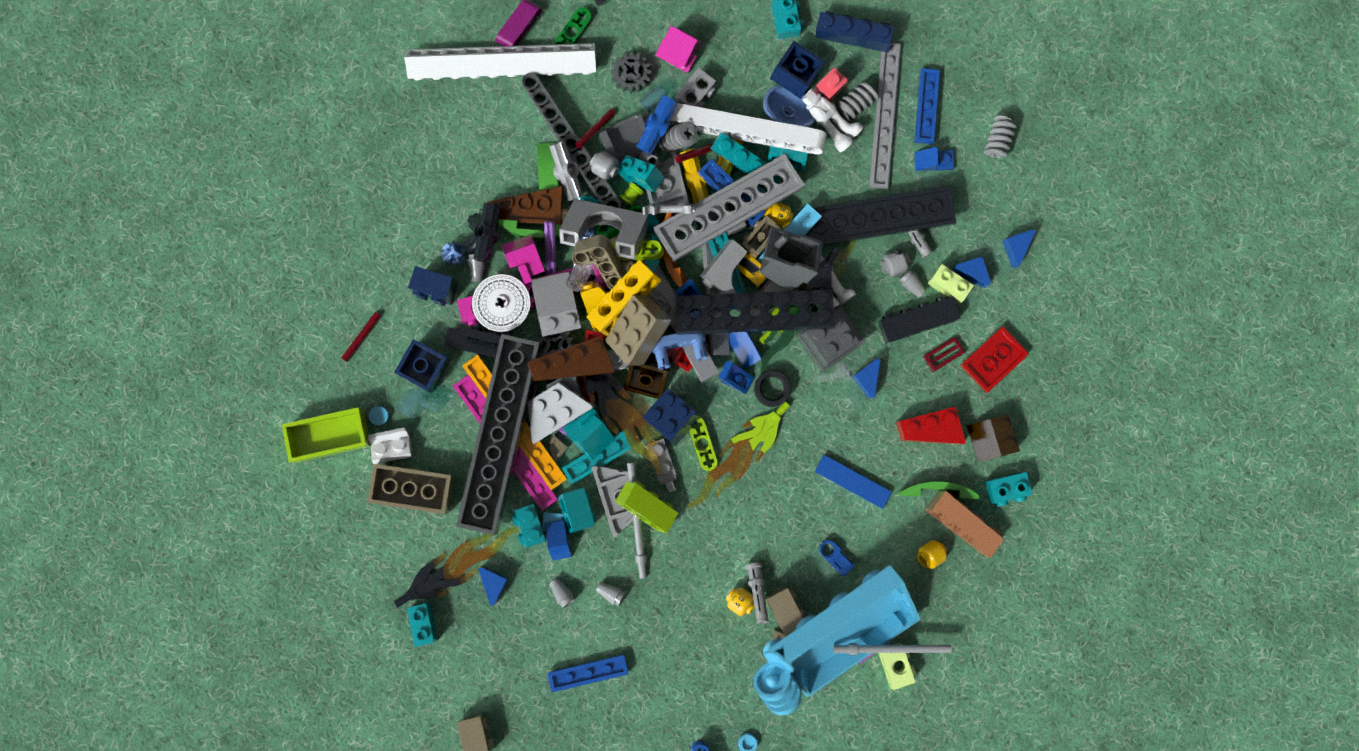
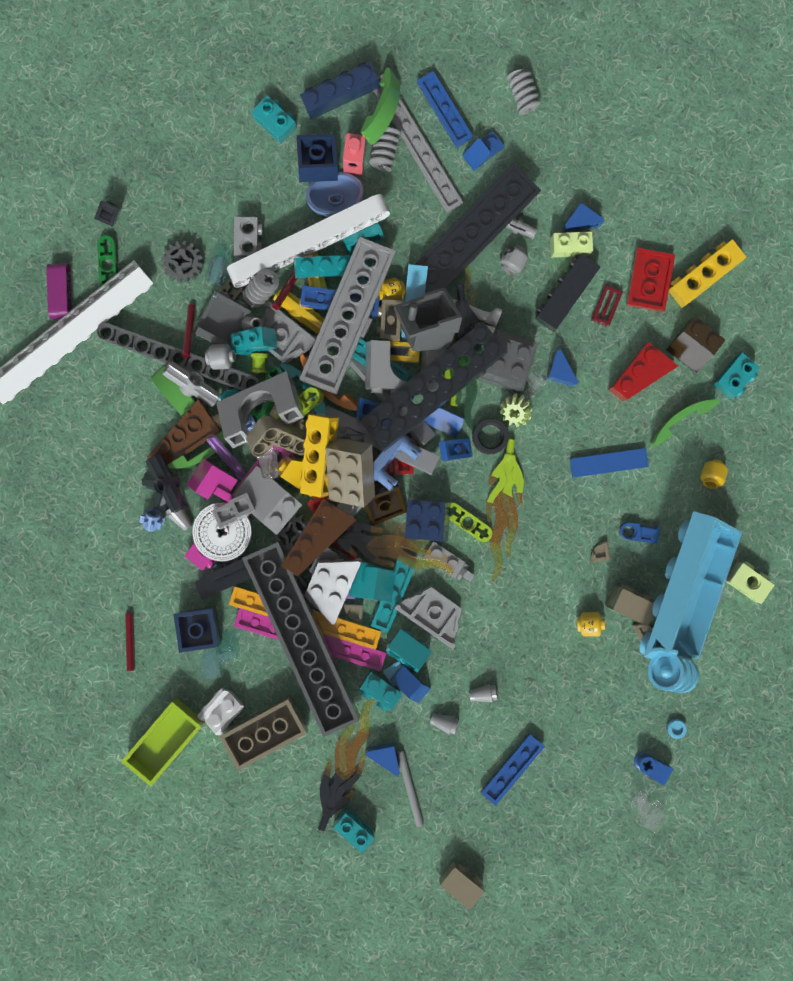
camera: 30 degrees left, 5 degrees up
medium azure tile [369,406,389,426] -> none
dark blue brick [408,266,458,307] -> none
lime brick [615,481,678,533] -> none
light grey bar [627,462,647,578] -> none
blue piece [636,95,678,155] -> none
light grey bar [643,203,696,215] -> none
dark pink plate [655,26,702,73] -> none
light grey pin [745,563,769,624] -> none
white piece [802,89,863,152] -> none
light grey bar [833,643,952,655] -> none
light grey cone [899,269,926,298] -> none
nougat wedge [924,491,1004,558] -> none
blue slope [1003,230,1036,268] -> none
none -> light grey slope [212,493,255,529]
none -> bright green slope [360,68,400,145]
none -> light grey bar [396,750,424,827]
none -> yellowish green gear [500,393,533,427]
none -> dark tan tile [590,541,610,563]
none -> yellow brick [669,239,747,308]

